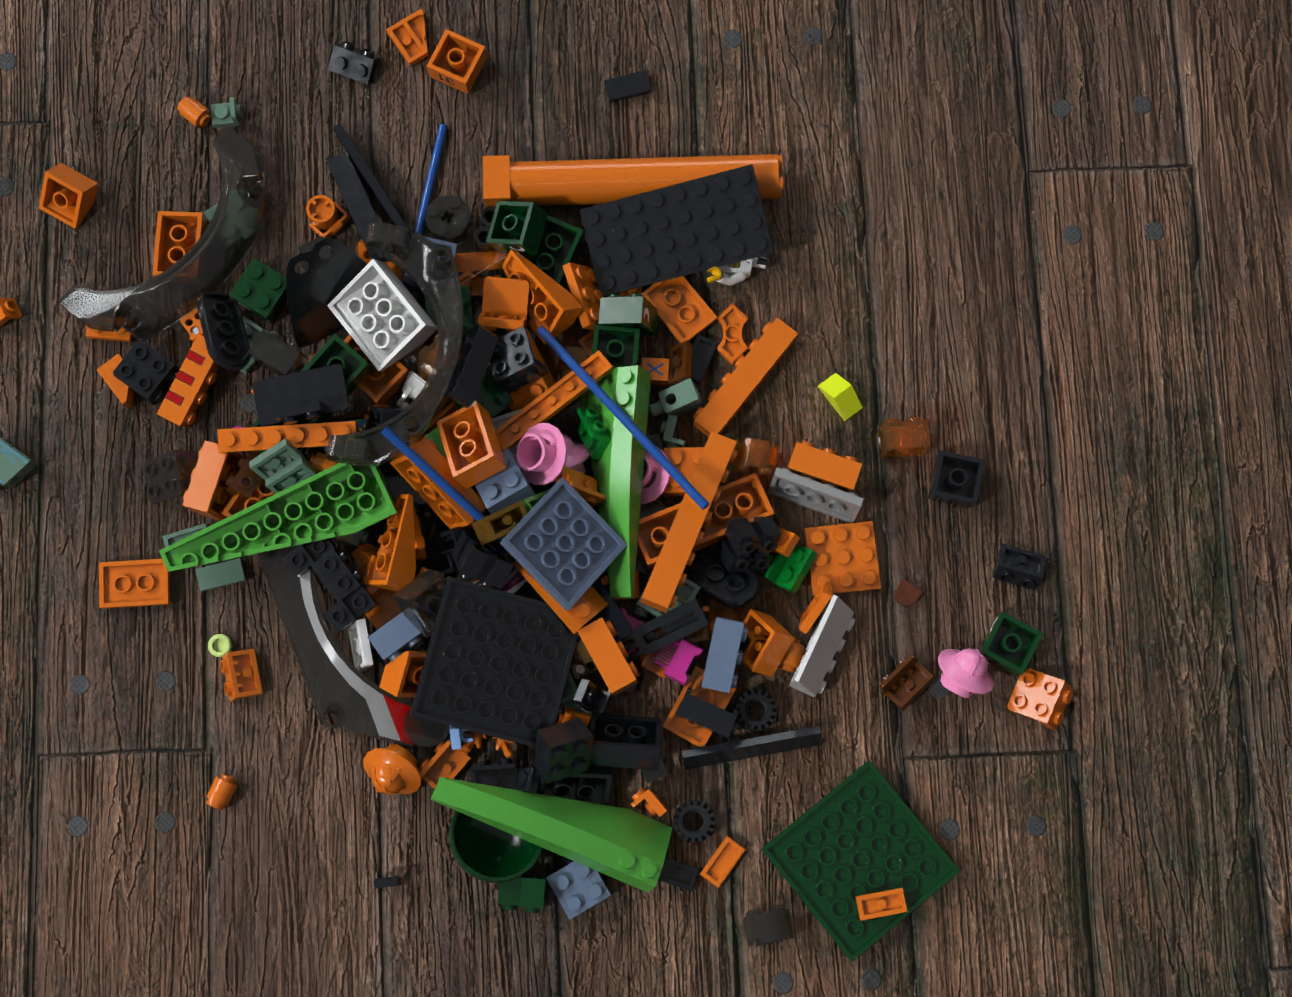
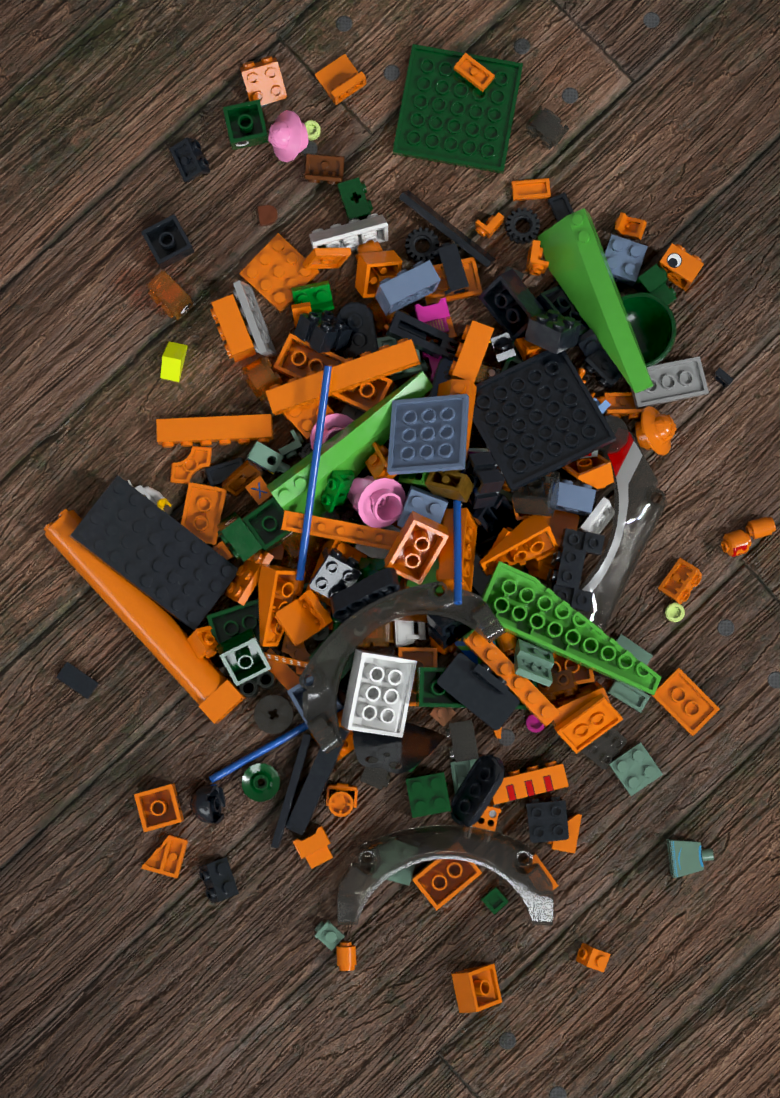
camera: 130 degrees left, 5 degrees up
none -> orange brick [187,626,218,659]
none -> black cylinder [190,784,226,824]
none -> dark green dish [242,763,280,802]
none -> orange piece [292,826,333,869]
none -> yellowish green tile [304,120,321,141]
none -> orange bracket [315,54,366,105]
none -> dark green brick [337,177,373,221]
none -> orange bracket [475,212,504,238]
none -> dark green tile [481,886,509,915]
none -> orange tile [554,693,623,754]
none -> sand green plate [609,742,663,796]
none -> orange bracket [615,212,647,240]
none -> light grey plate [631,356,709,409]
none -> orange brick [658,243,704,291]
none -> orange head [721,530,751,557]

